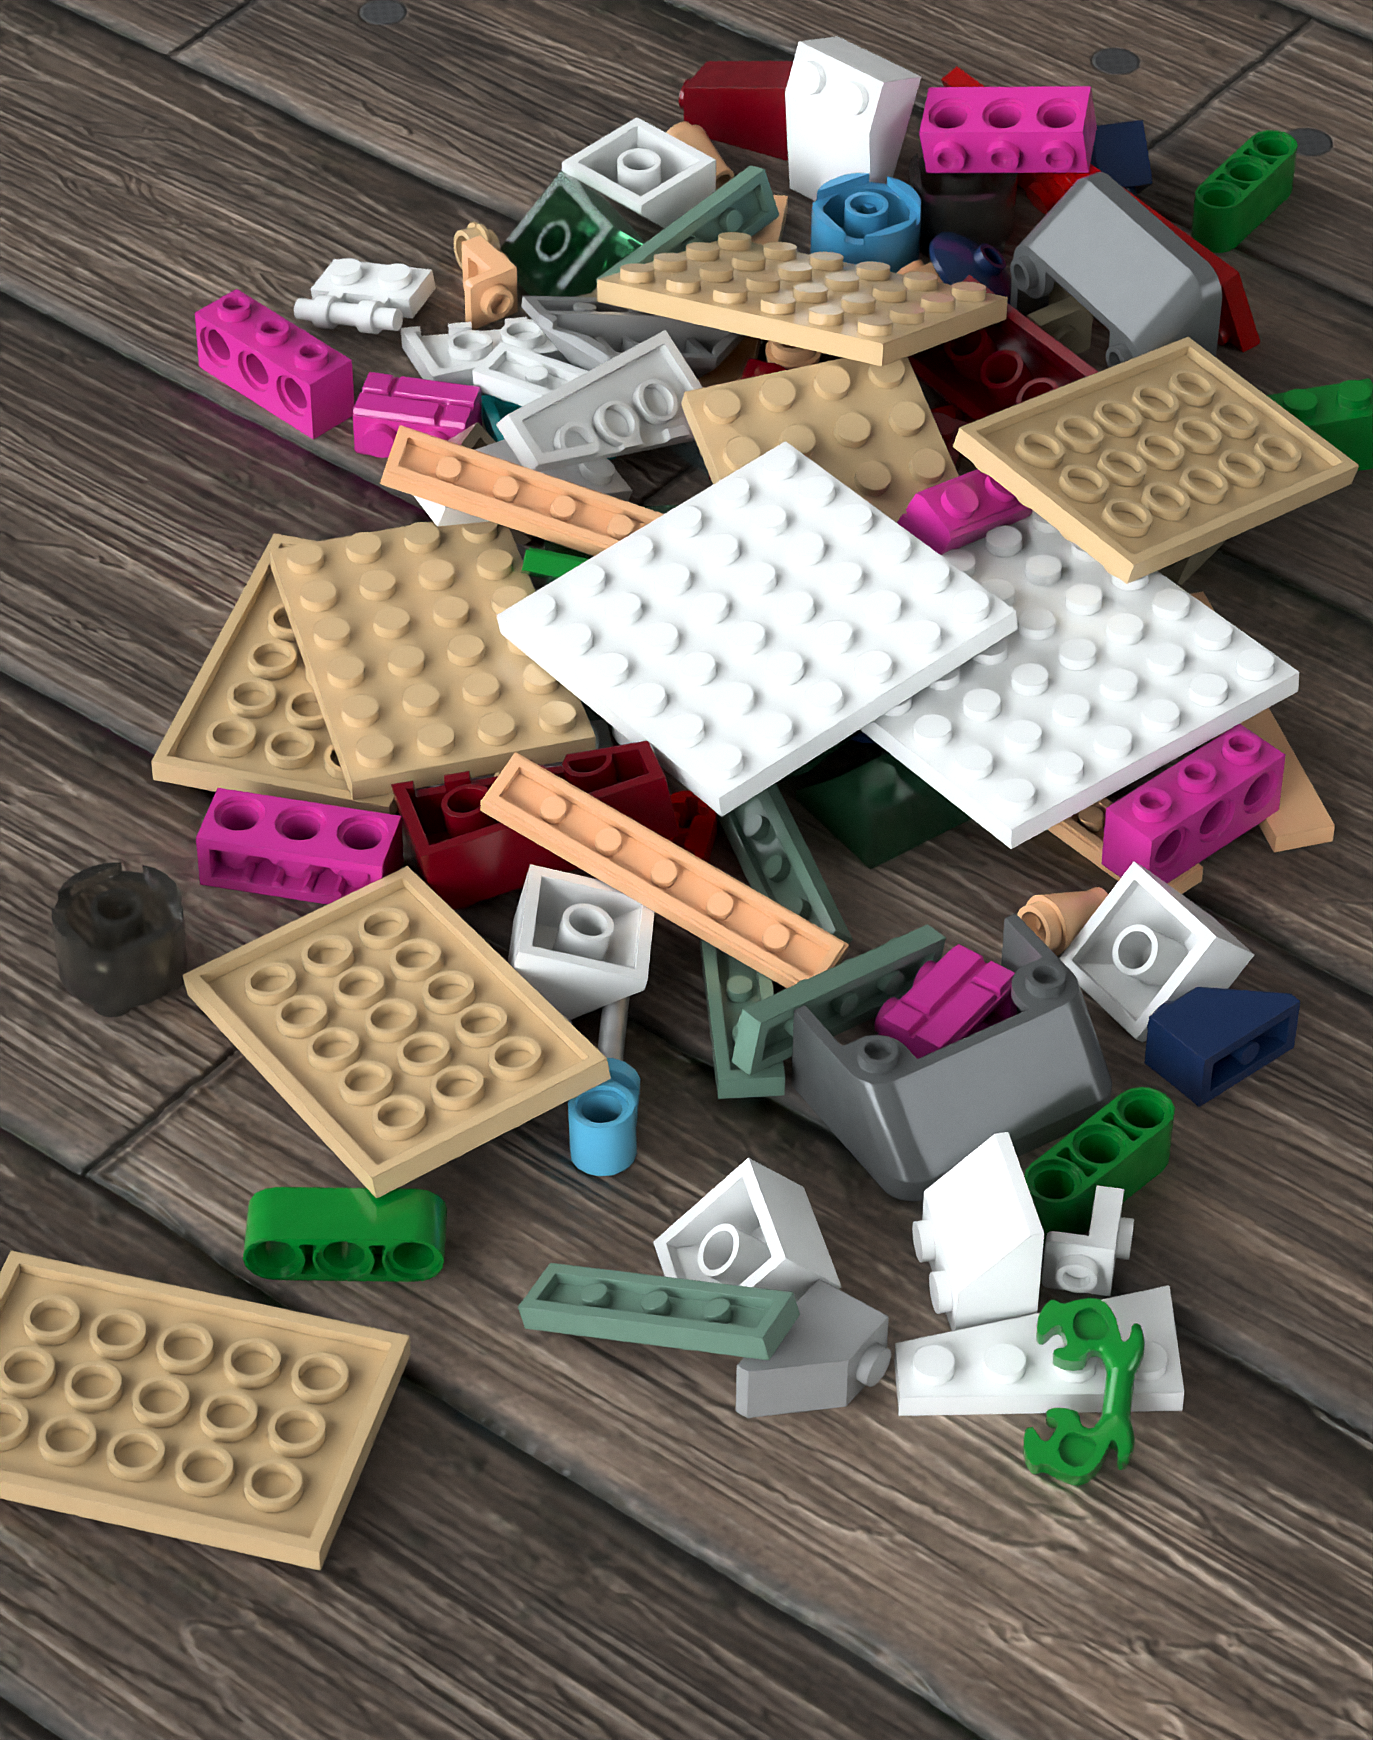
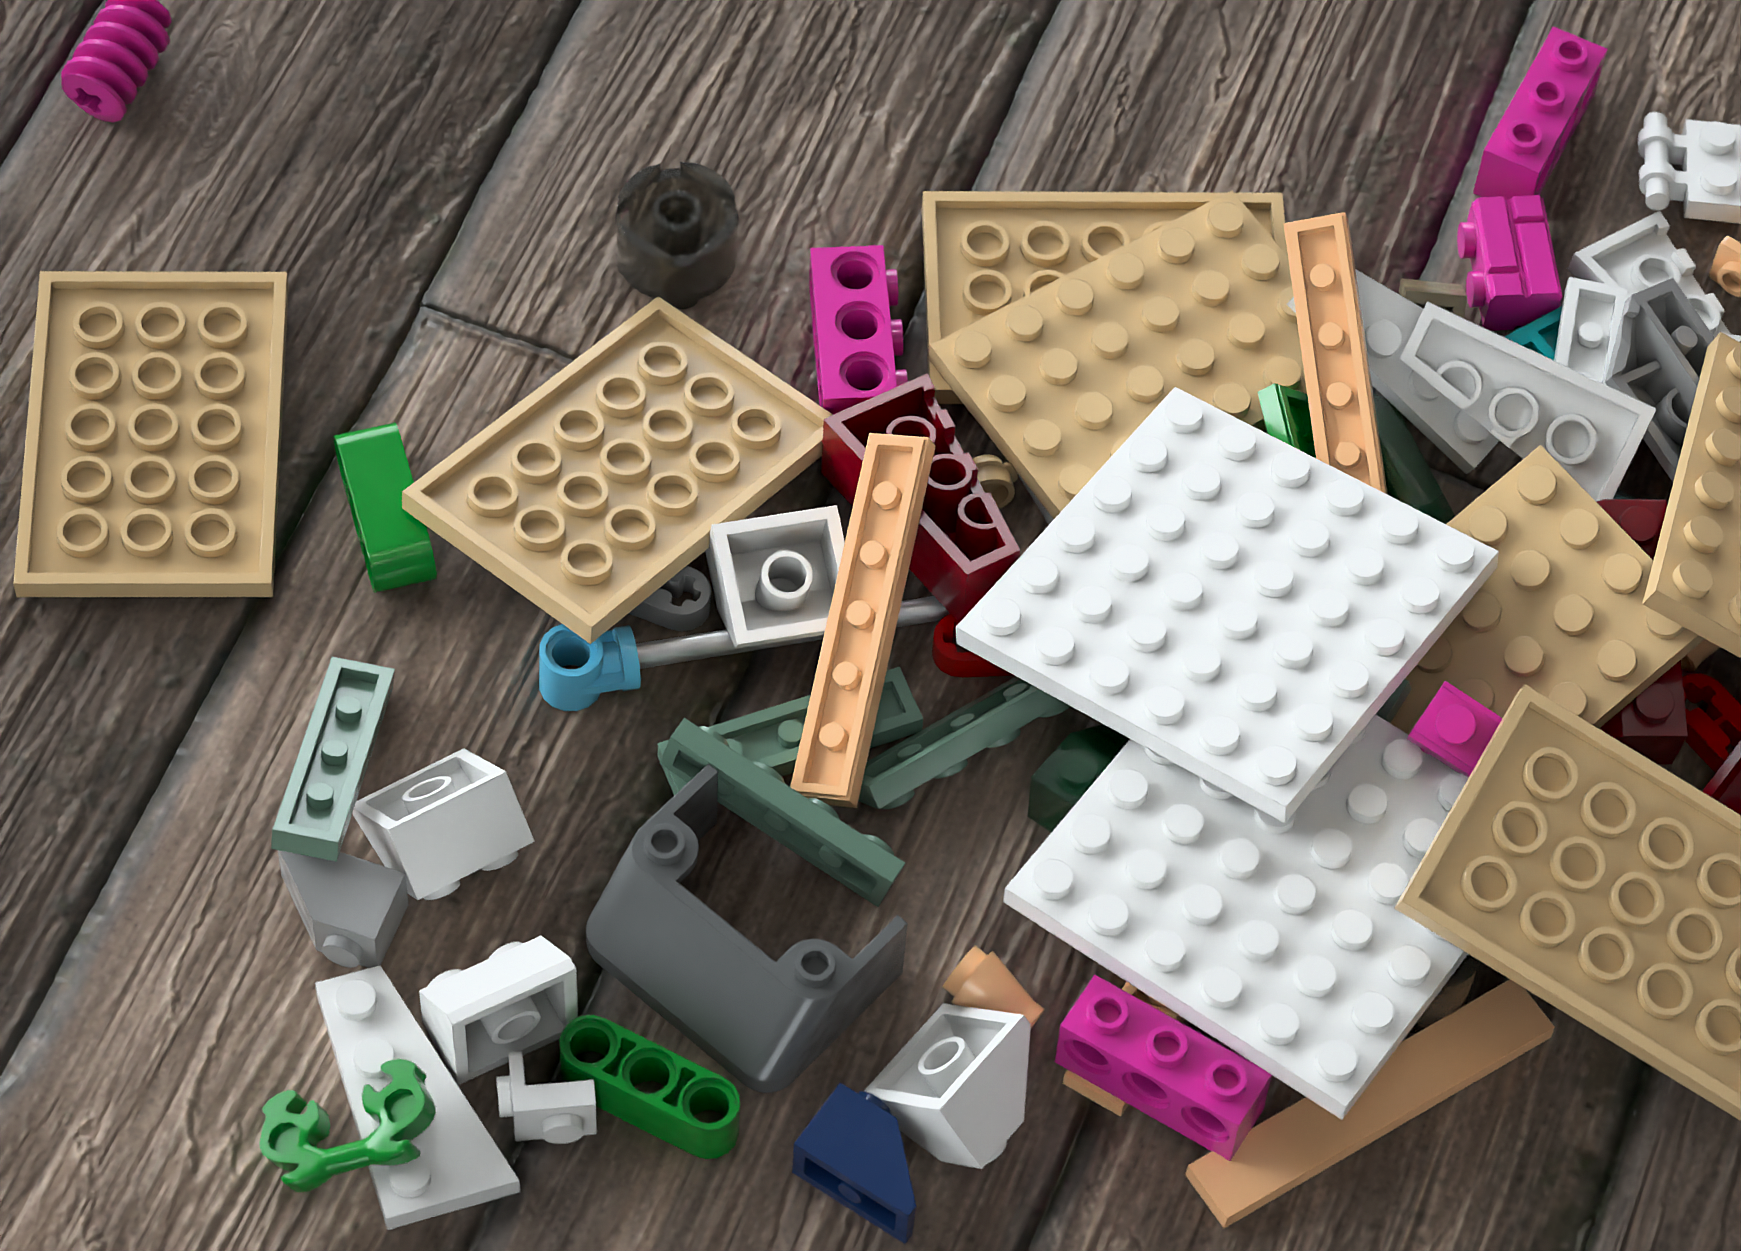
camera: 70 degrees right, 15 degrees up
dark pink brick [875,944,1017,1059] -> none

